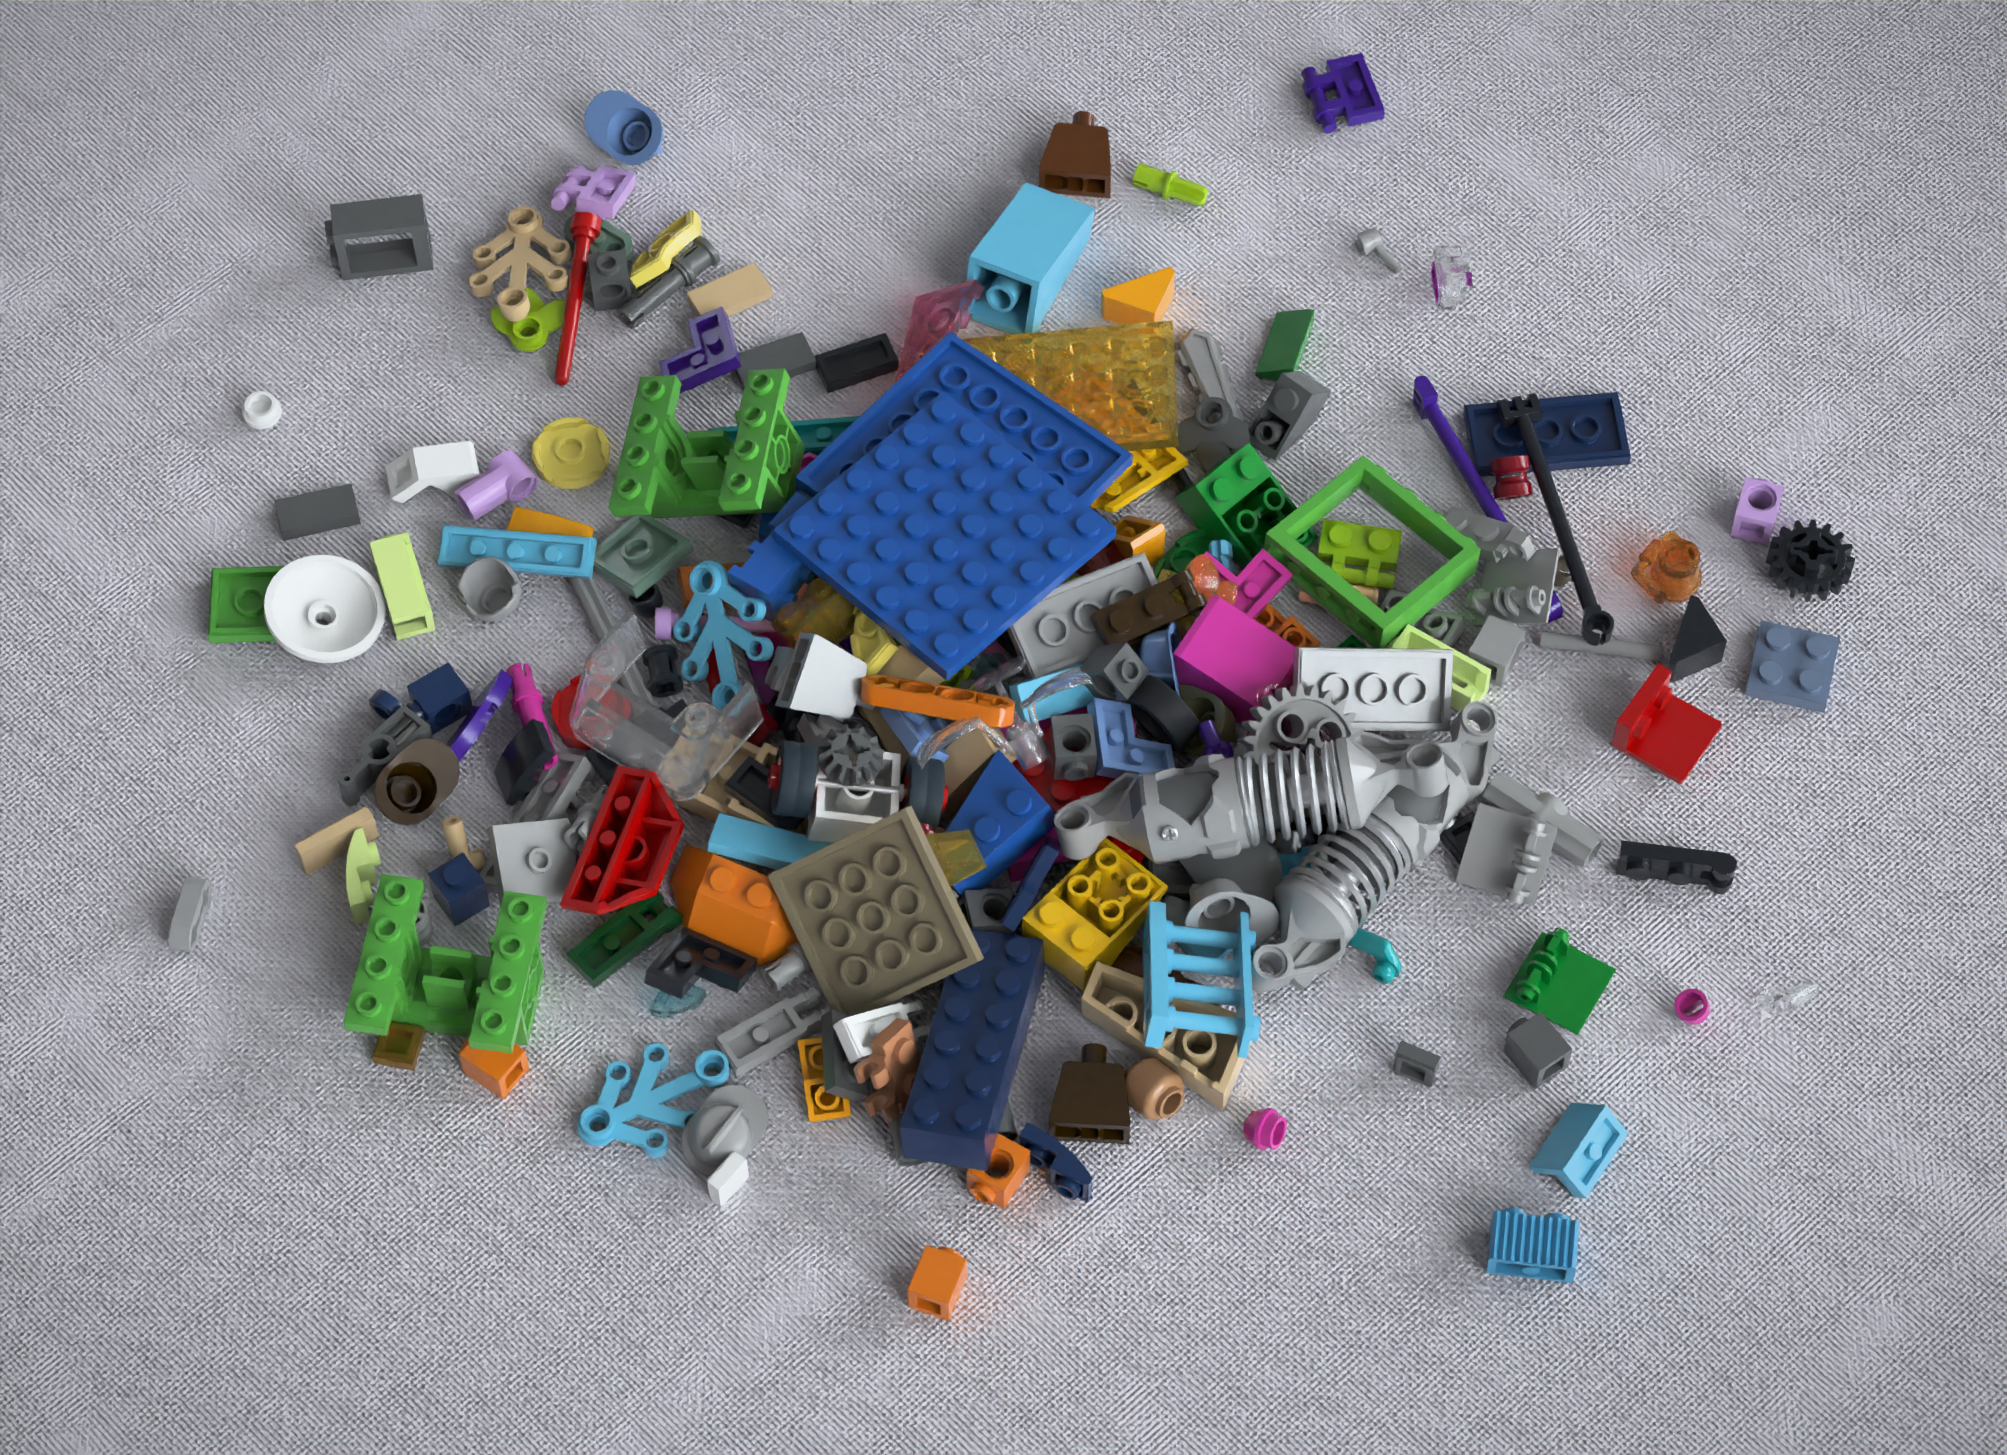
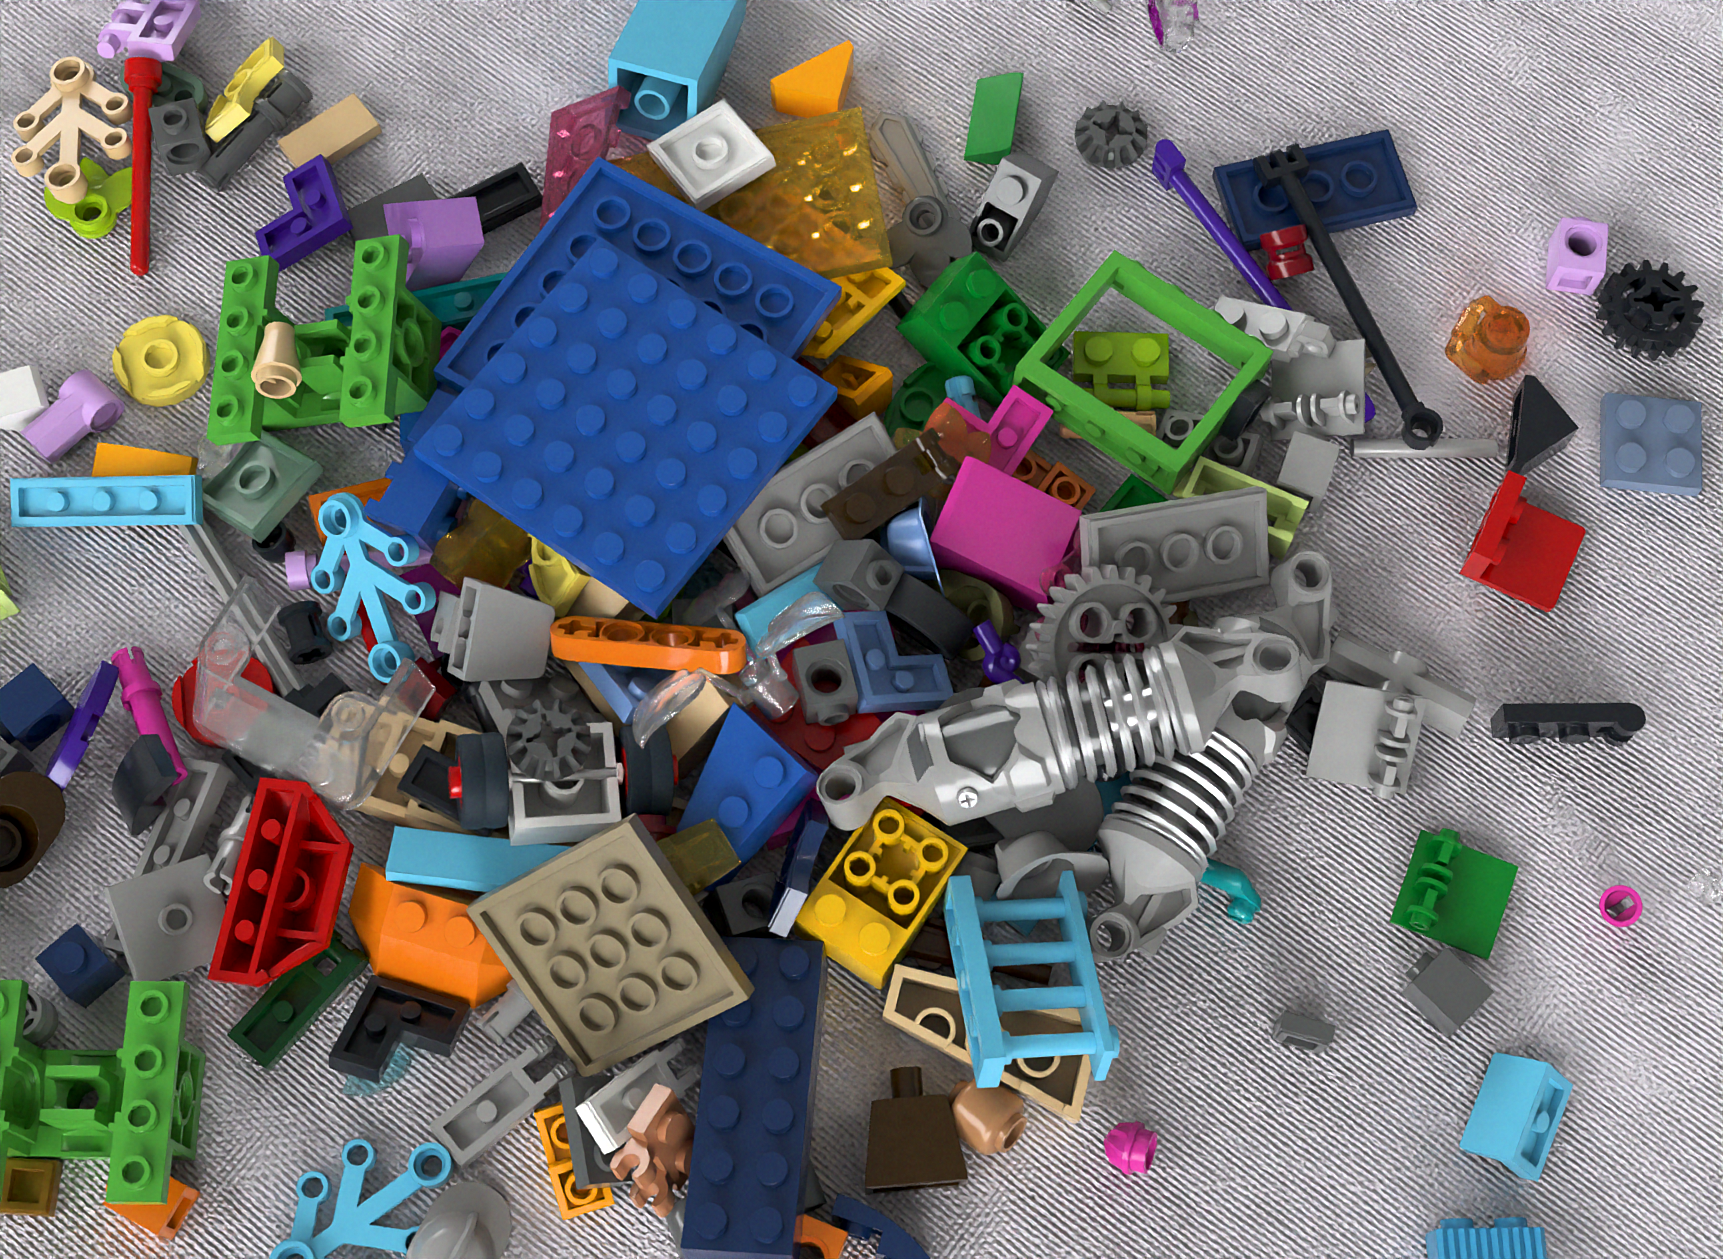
camera: 10 degrees left, 10 degrees up
tan arm [442,816,486,871] -> none
light grey hair [458,556,522,622] -> none
none -> clear tile [197,434,244,479]
none -> tan cone [251,322,302,399]
none -> medium lavender wedge [383,196,485,291]
none -> white tile [647,99,776,212]
none -> dark grey gear [1075,100,1148,168]
none -> black tile [1218,379,1271,441]

